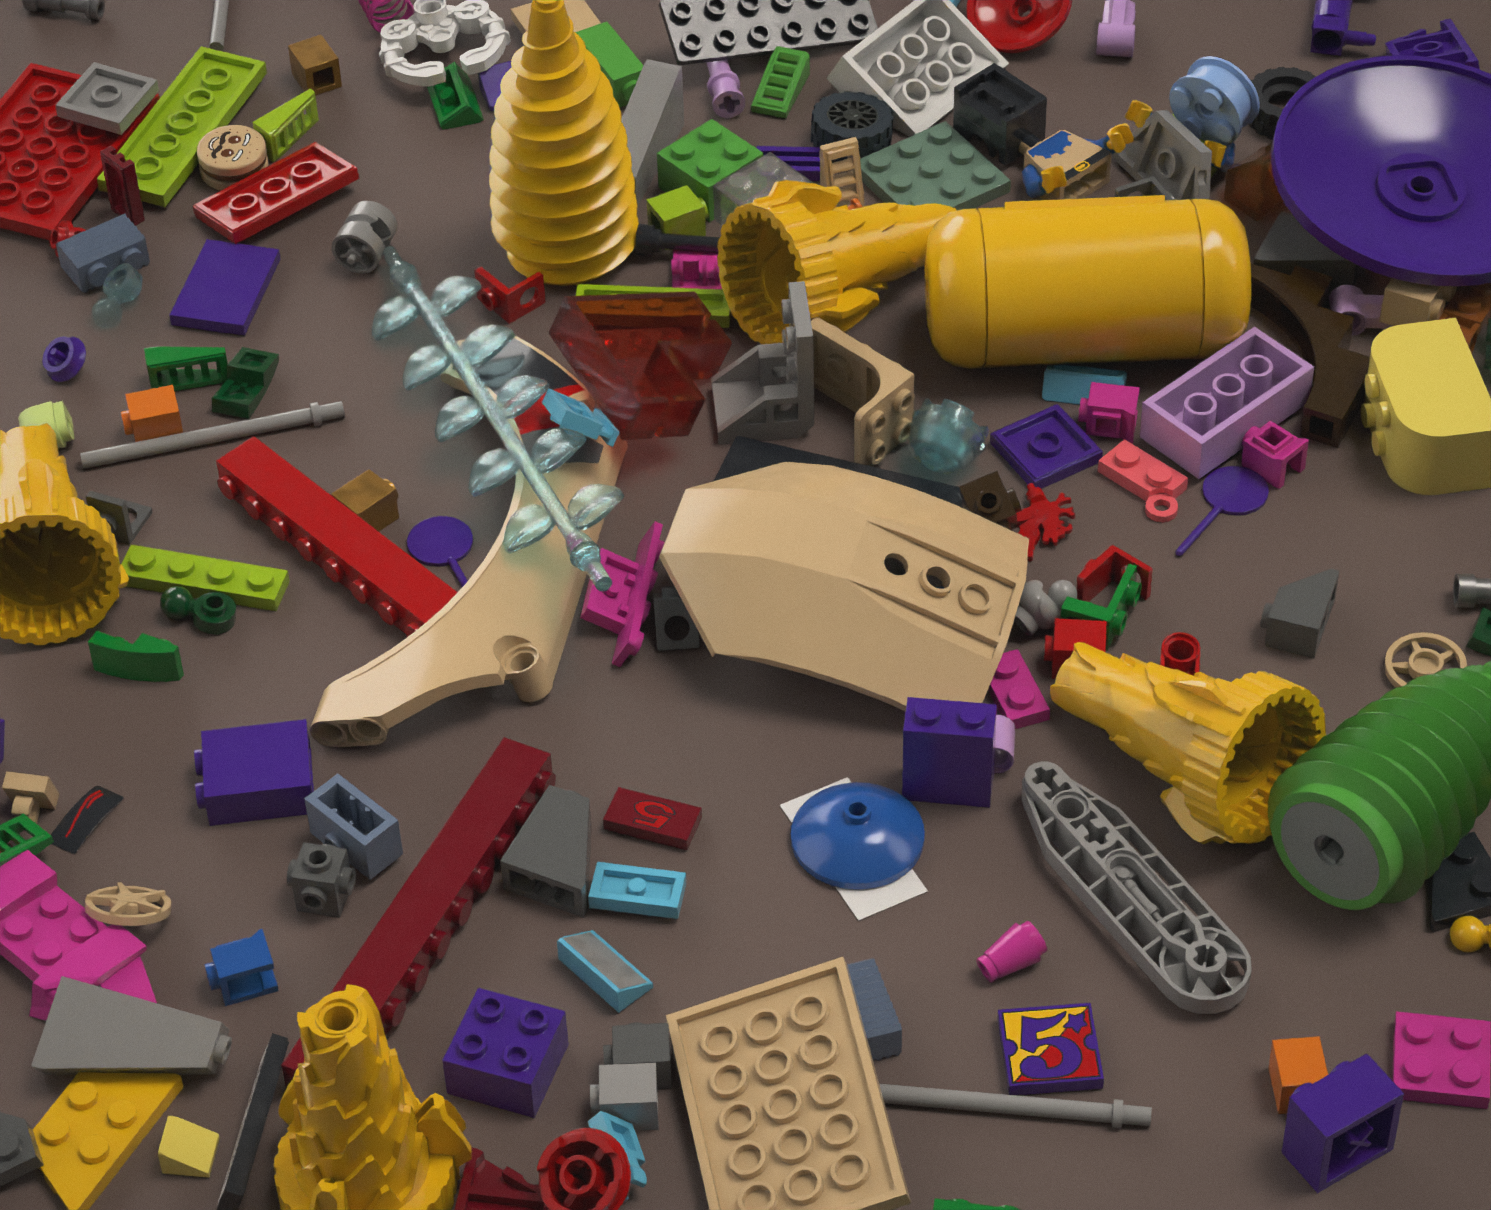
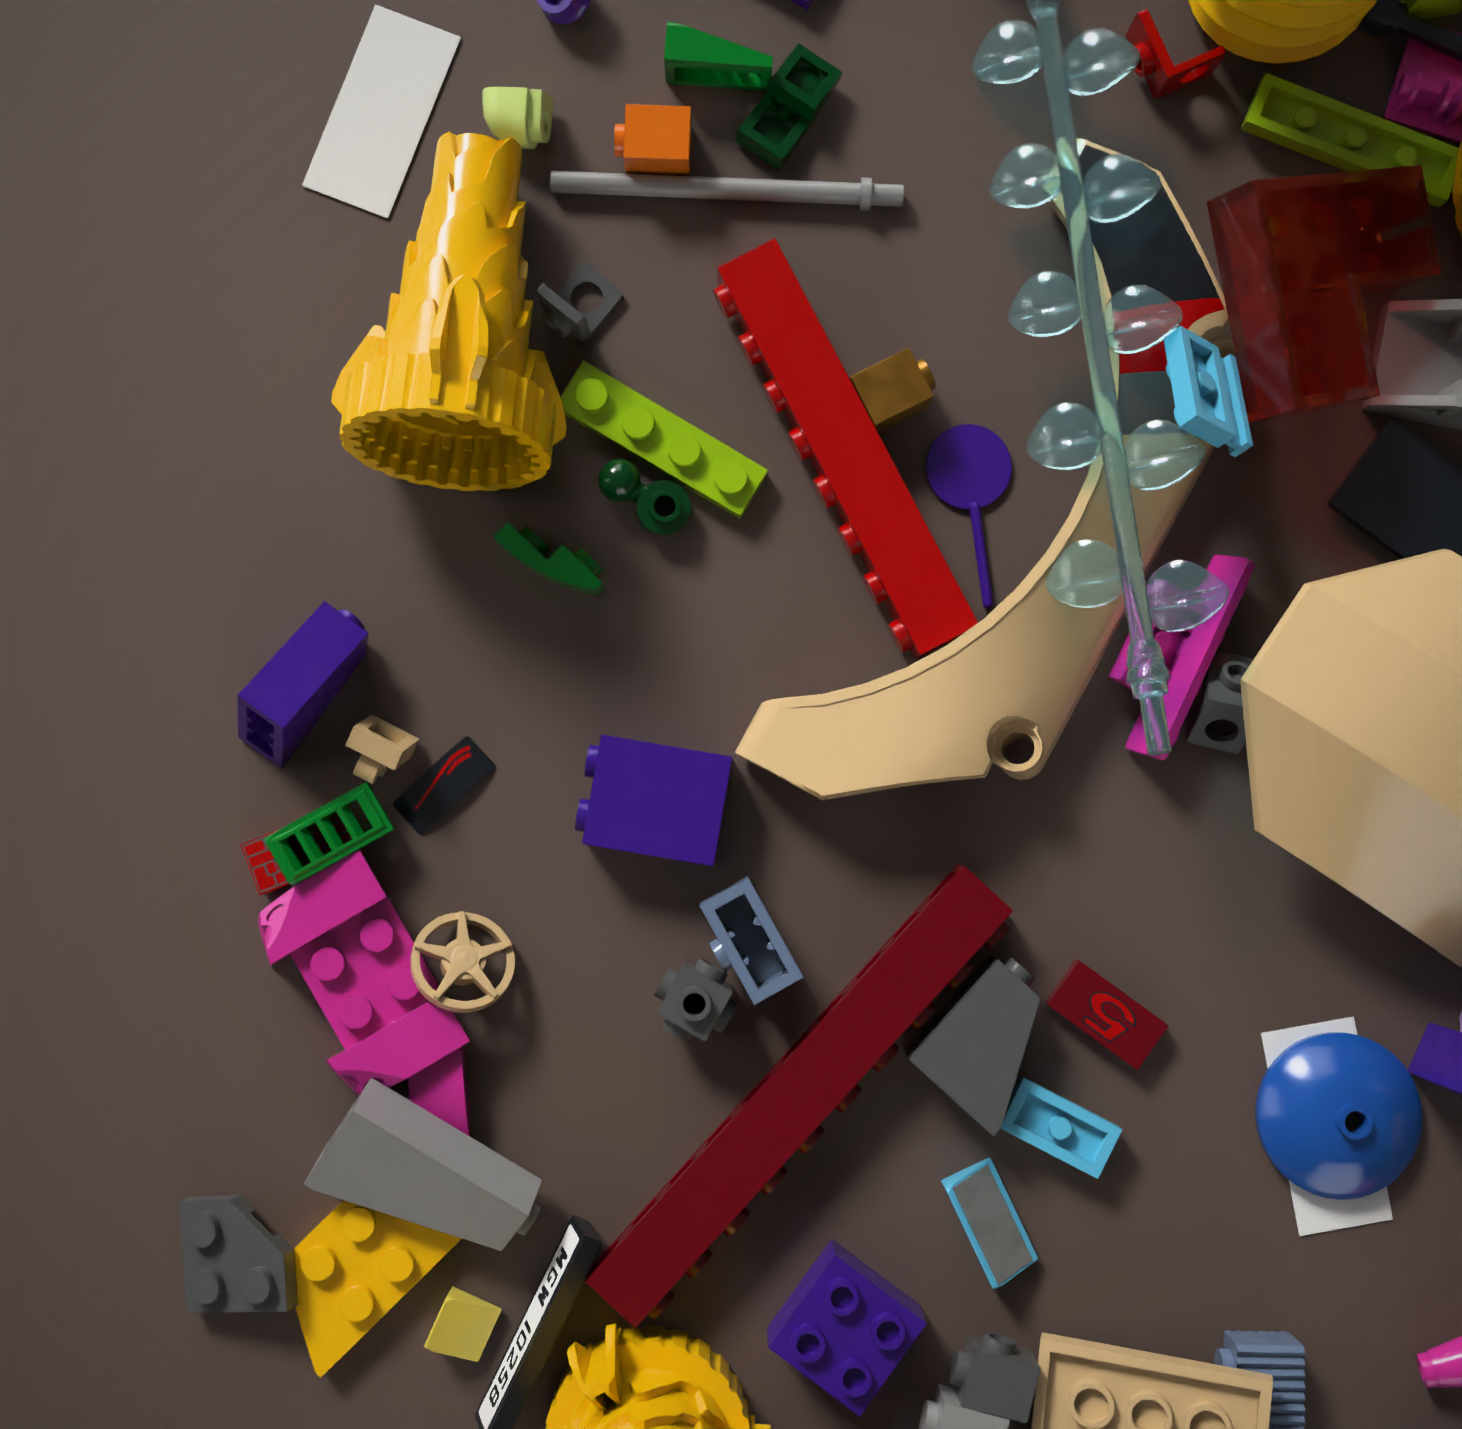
camera: 15 degrees right, 40 degrees up
blue window [204,929,279,1006] -> none

